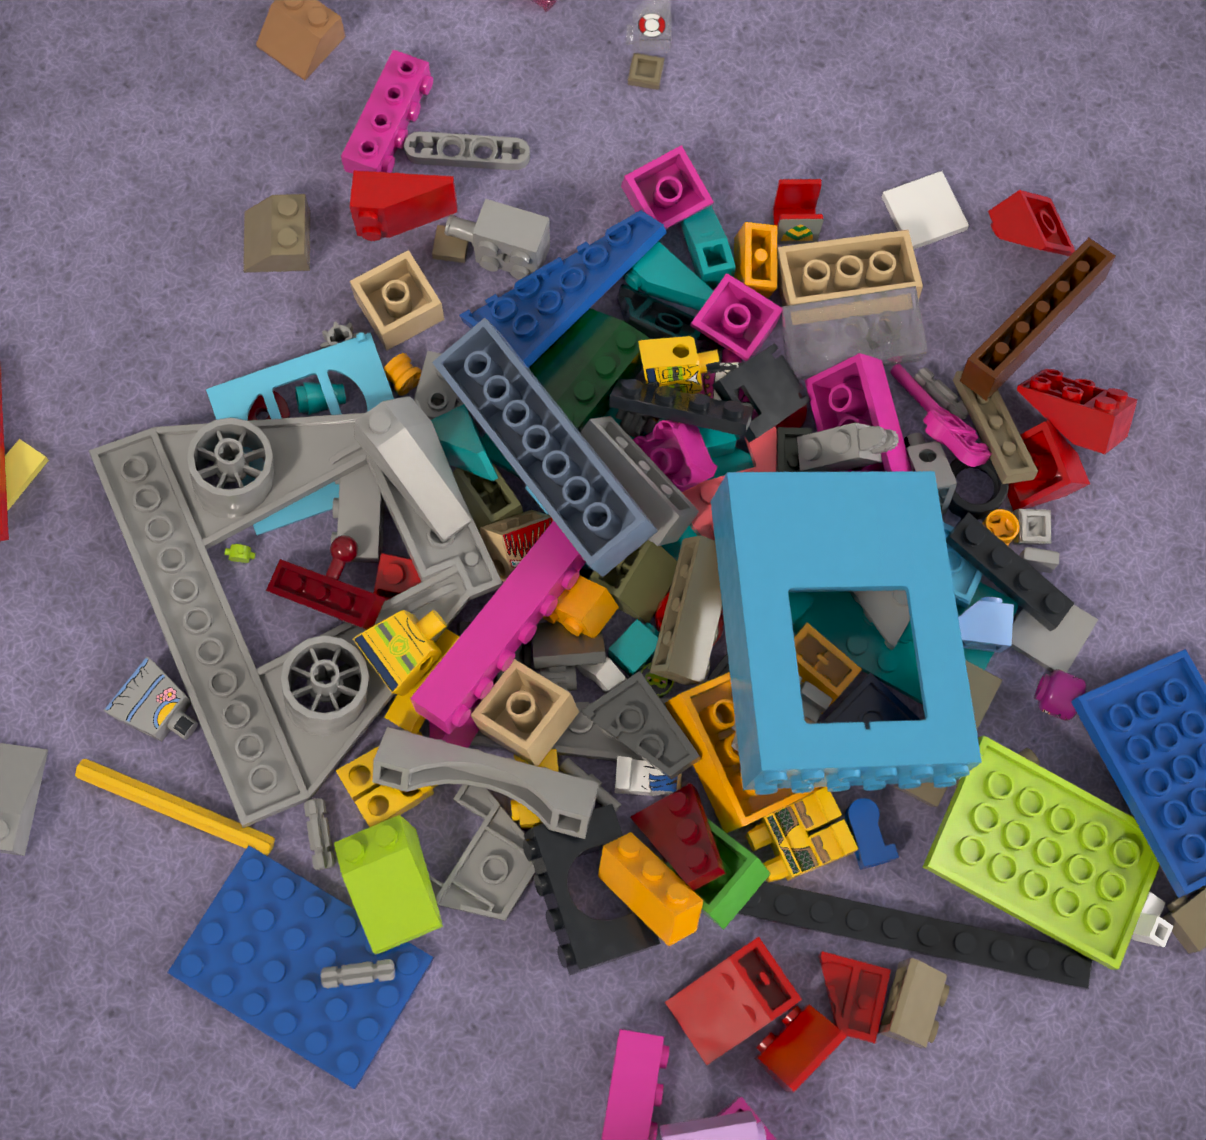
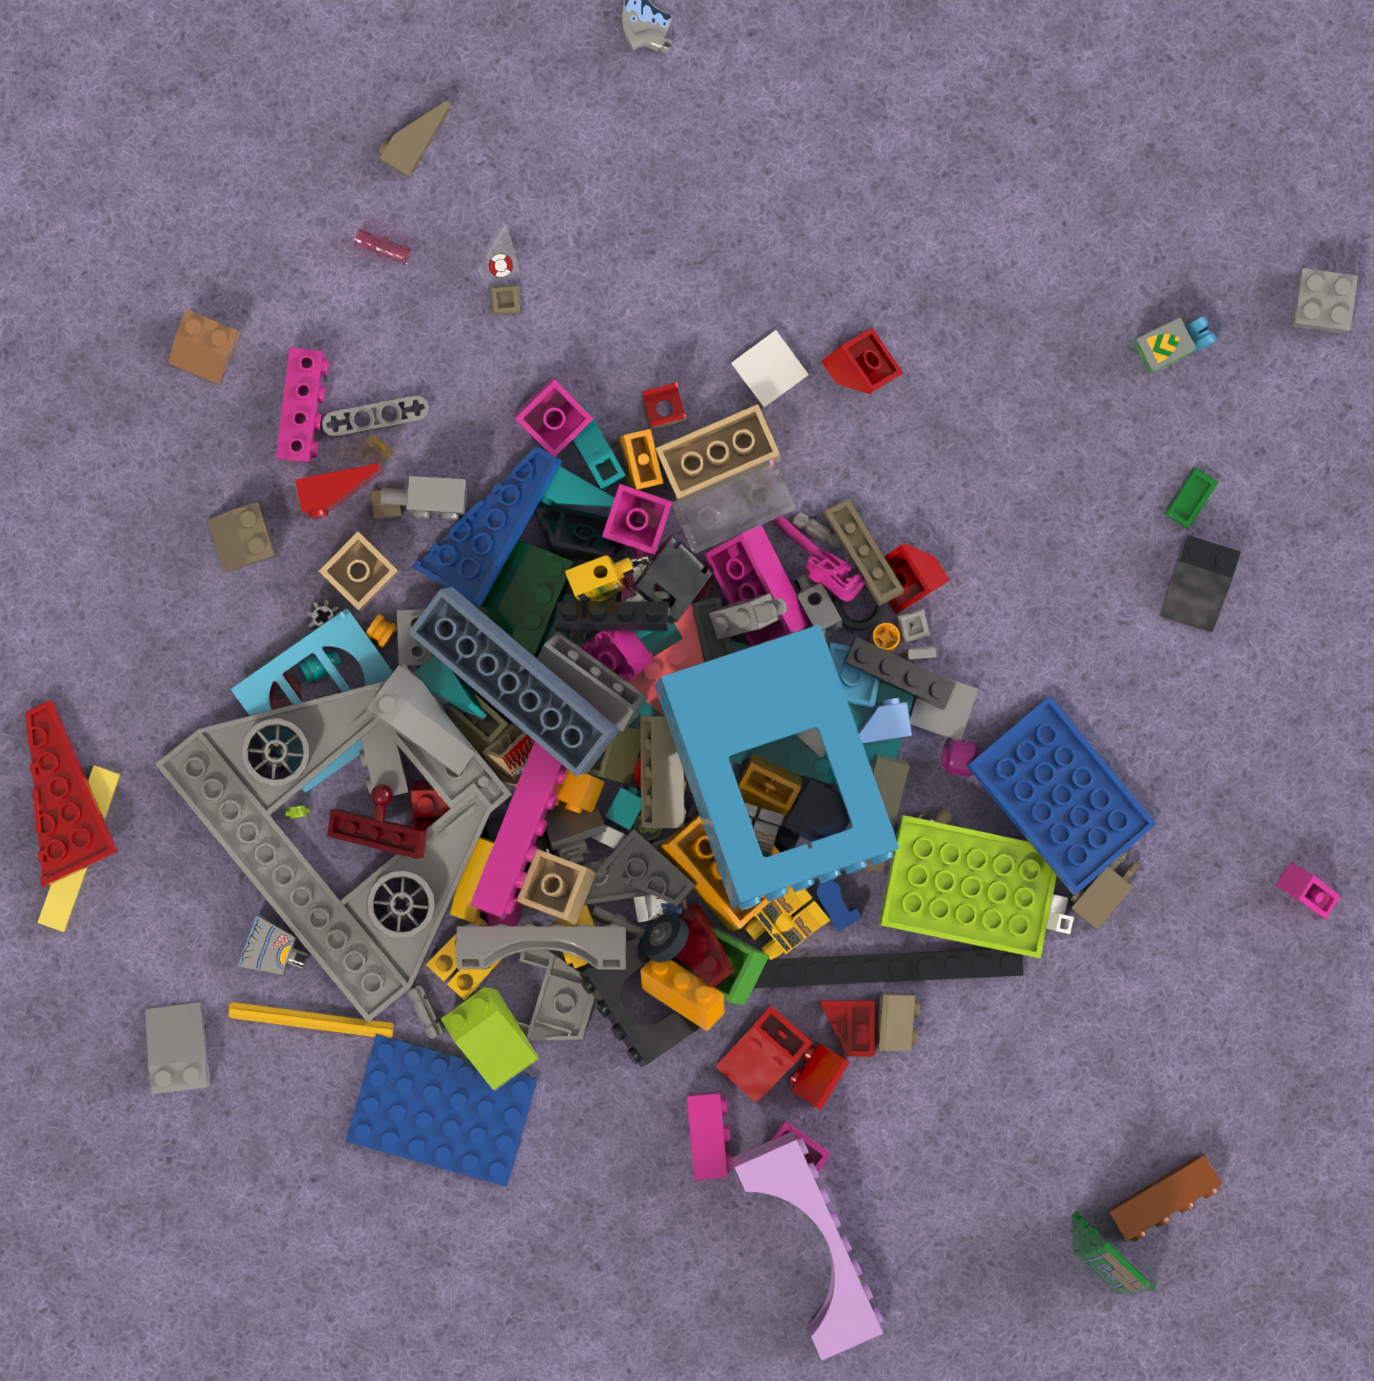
camera: 15 degrees left, 15 degrees up
light grey axle [321,959,395,988] -> none
yellow torso [353,609,447,696] -> none
reddish brown brick [960,238,1116,401] -> none
red slope [1017,369,1138,454] -> none
none -> clear yellow tile [365,434,394,461]
none -> black wheel [641,913,689,962]

